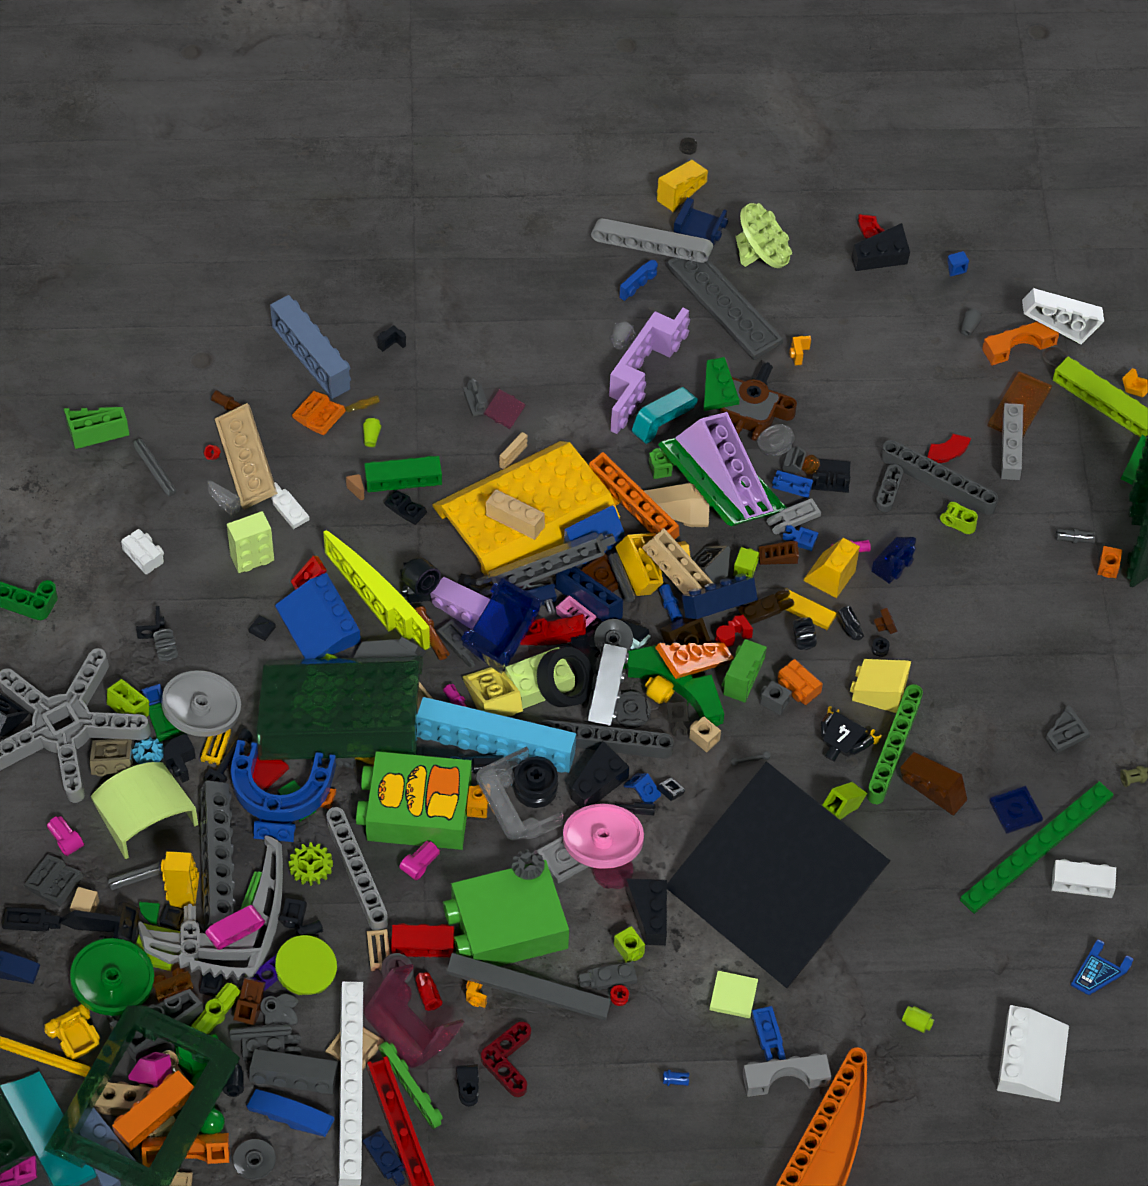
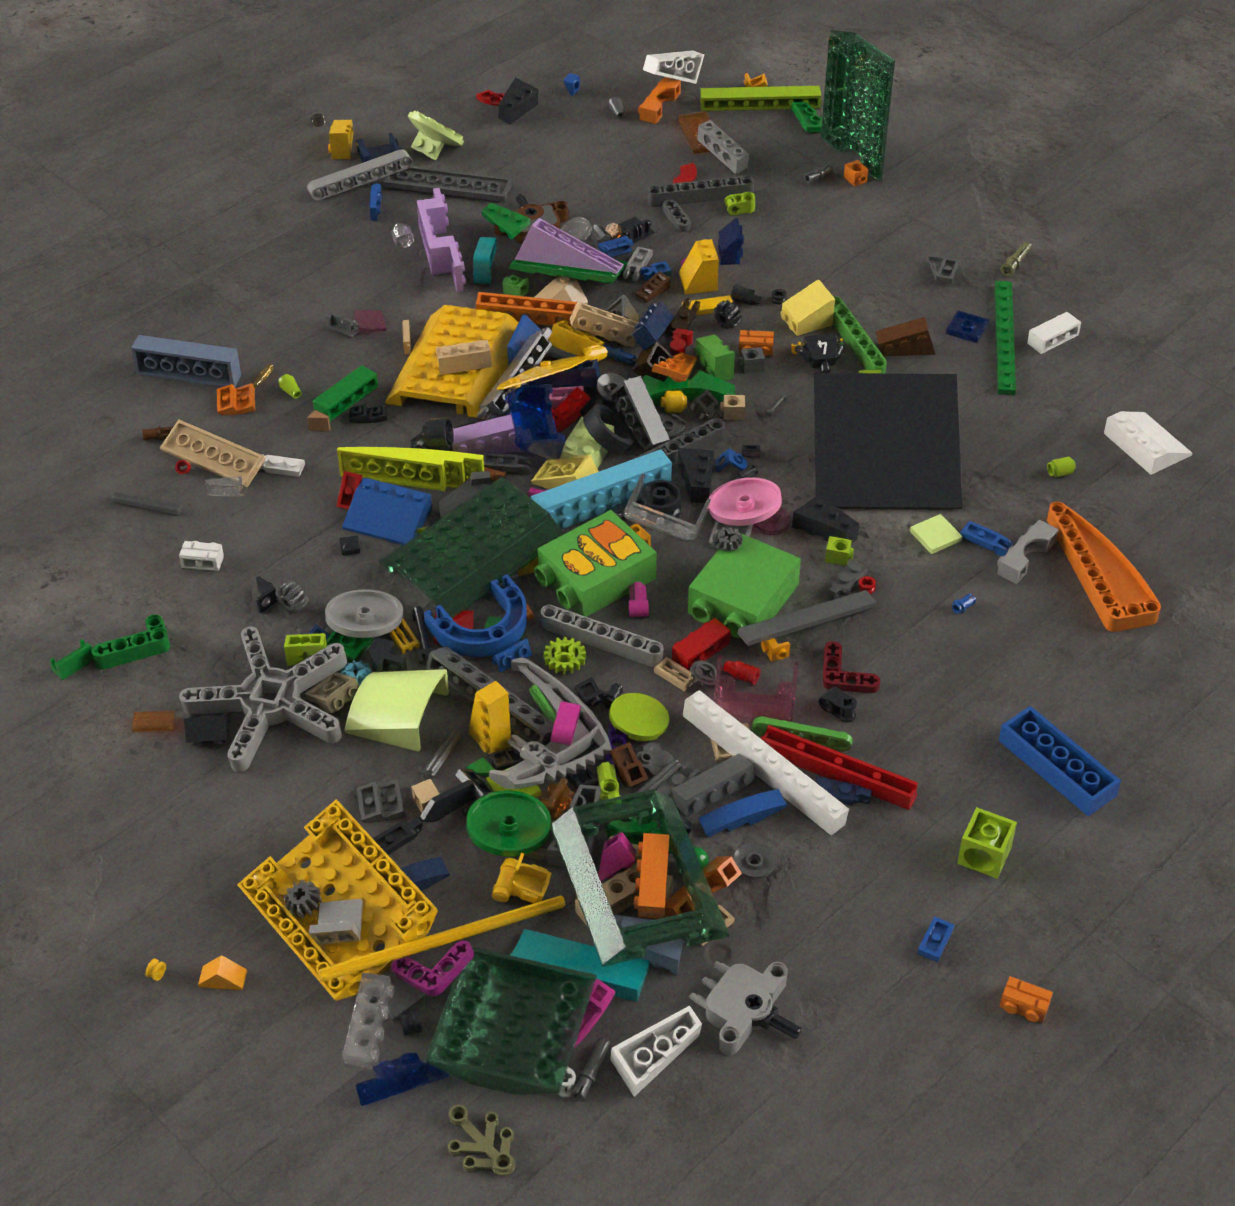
camera: 40 degrees left, 10 degrees down
dark pink piece [47,816,84,856] -> none
bright green wedge [64,407,130,449] -> none
yellowish green brick [227,511,274,573] -> none
black bracket [377,325,406,352] -> none
lime brick [733,547,759,577] -> none
light orange bracket [790,336,811,365] -> none
reddish brown tile [874,608,898,634] -> none
flag [1071,940,1133,995] -> none
none -> yellow wing [497,345,608,390]

